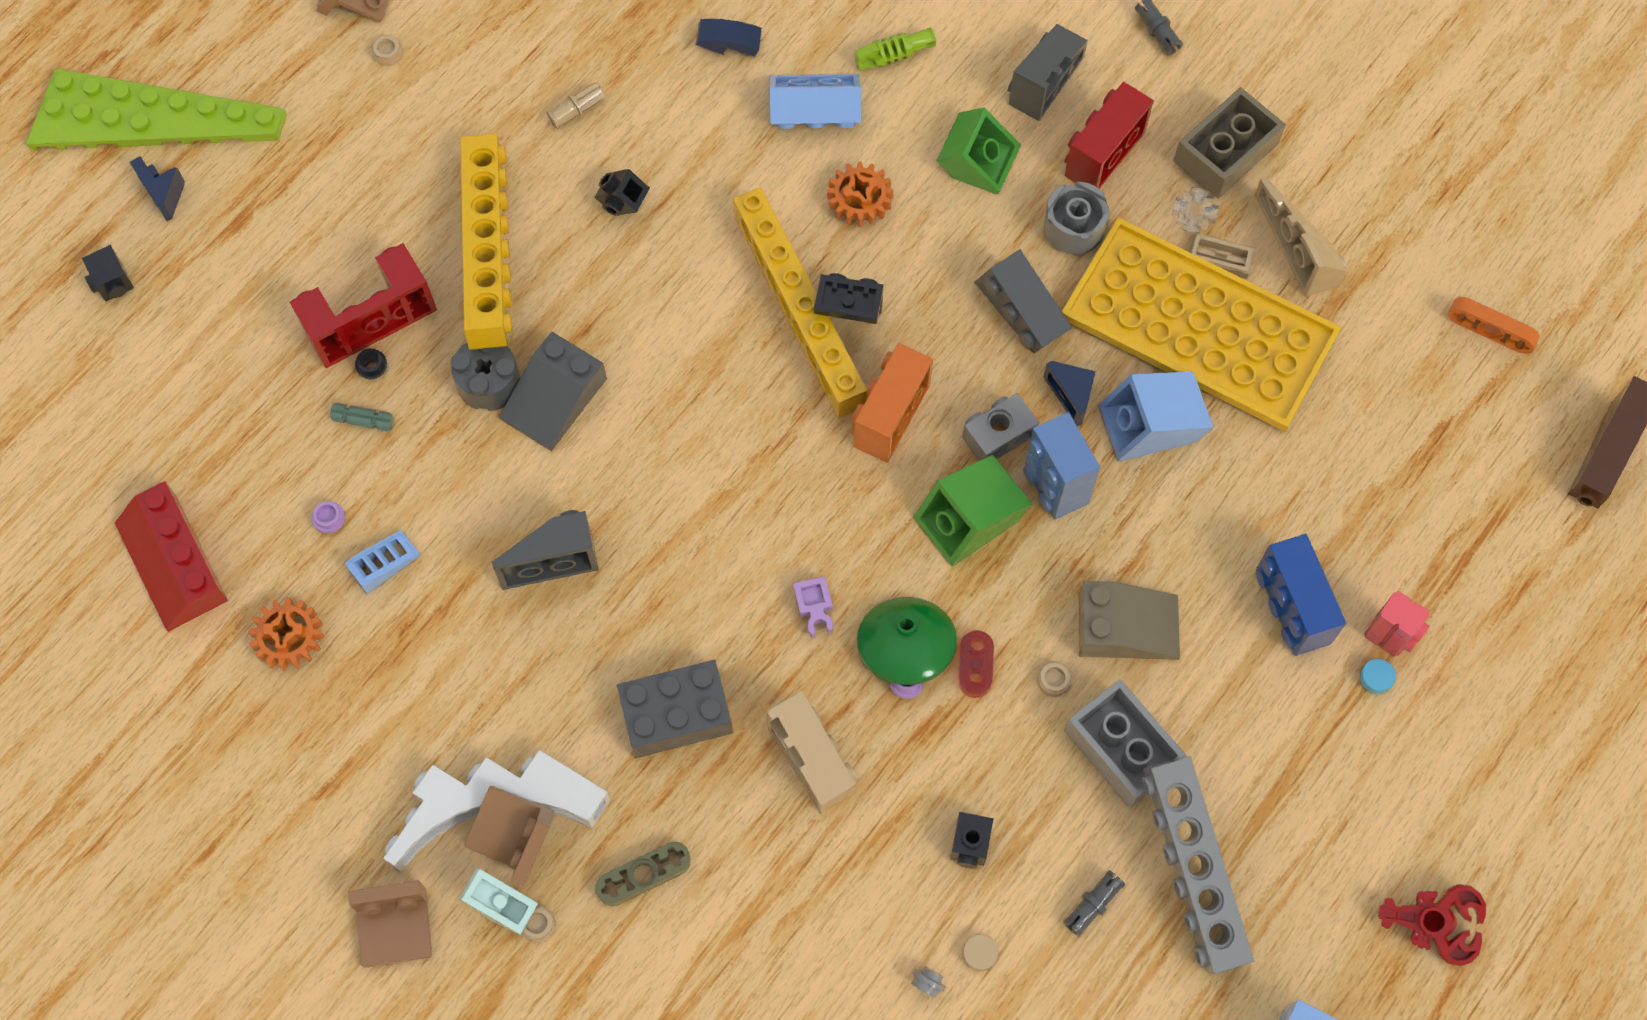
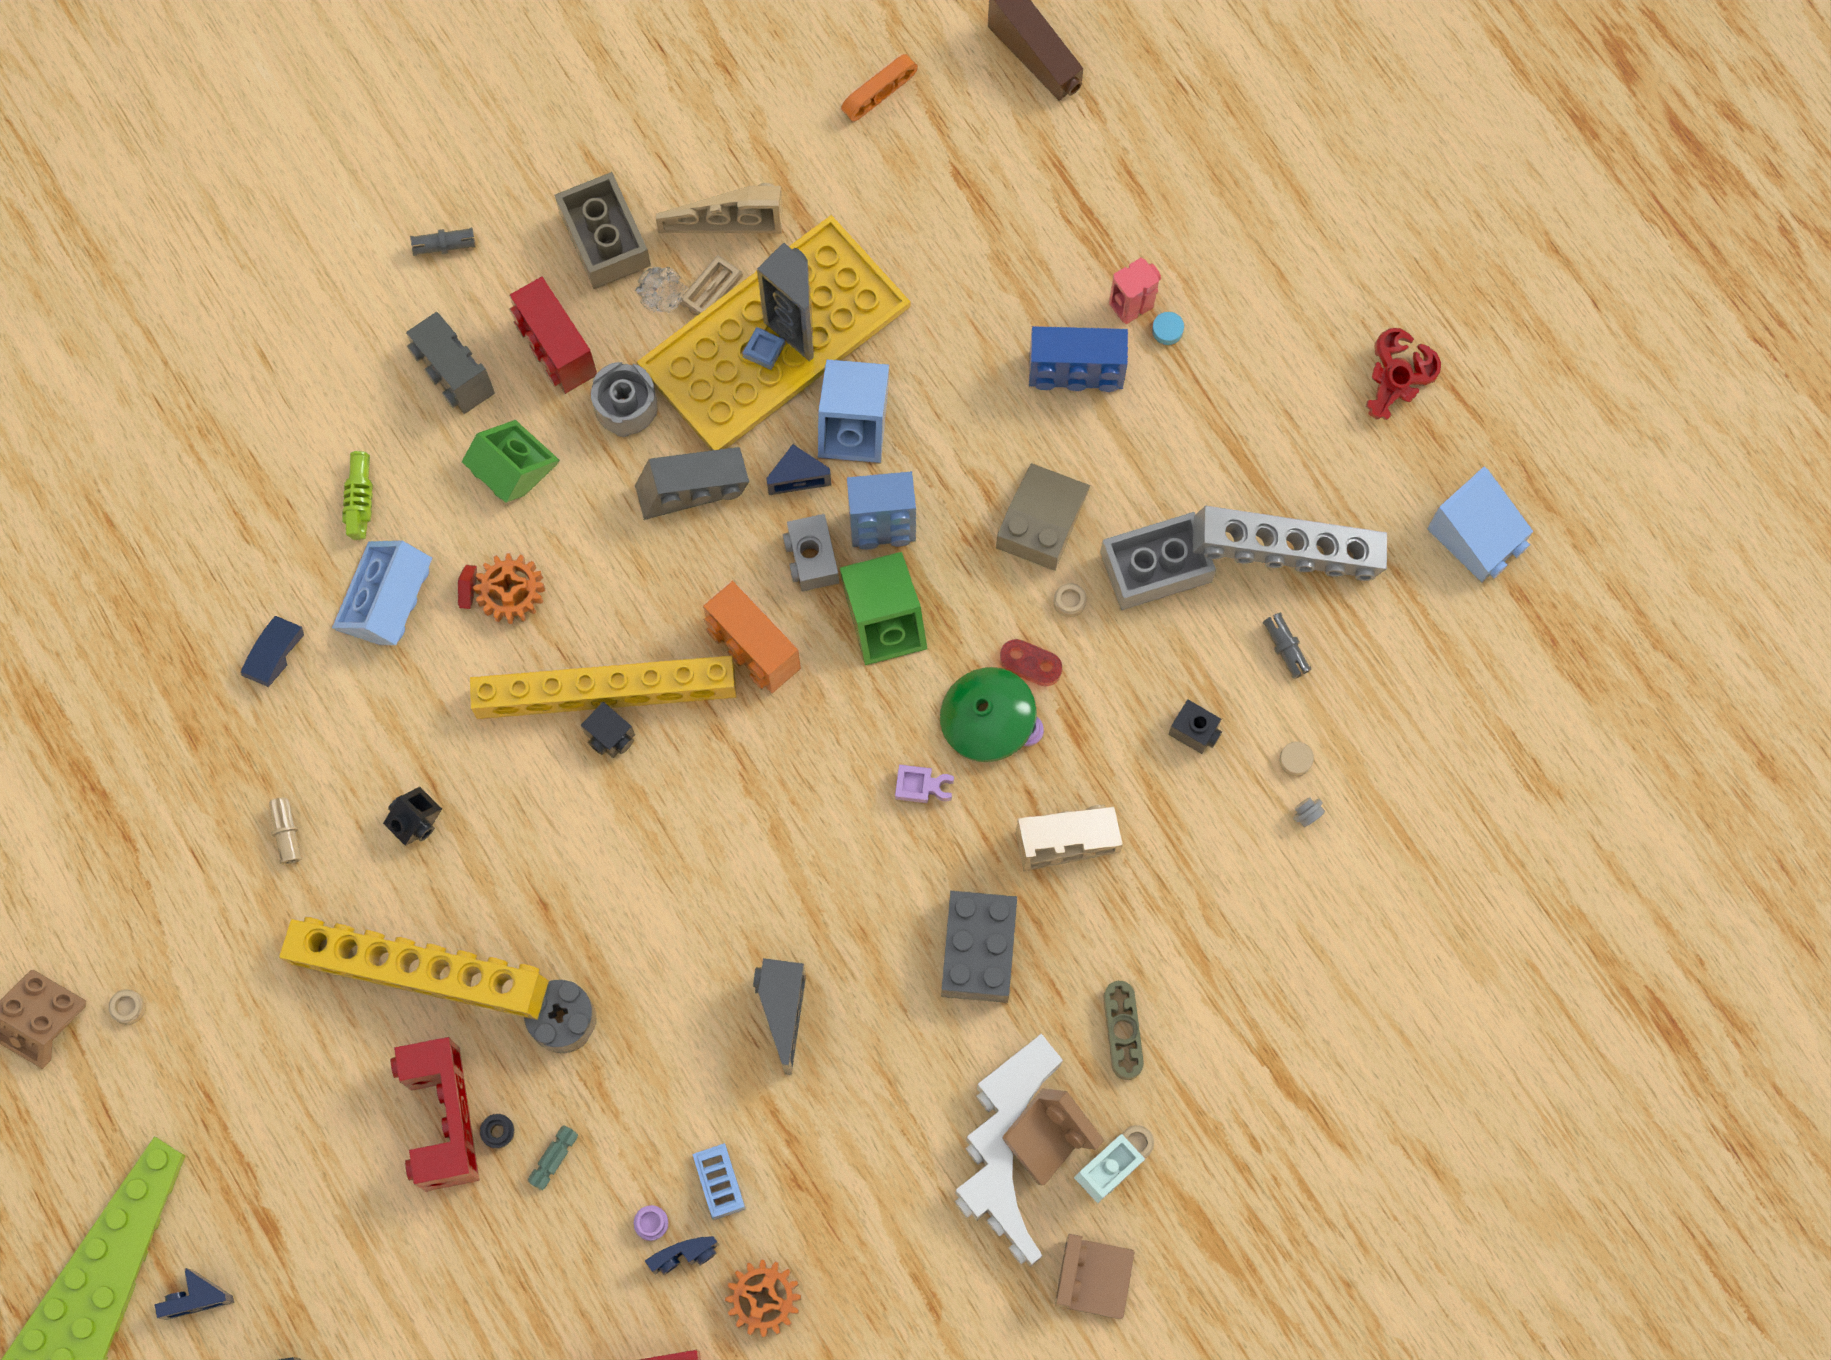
camera: 70 degrees left, 5 degrees up
dark grey slope [499,331,607,451] -> none
black bracket [814,273,884,324] -> none
none -> red tile [458,565,477,609]
none -> black brick [581,702,635,758]
none -> dark blue slope [645,1236,720,1275]
none -> medium blue tile [743,327,785,370]
none -> dark grey slope [757,243,814,362]

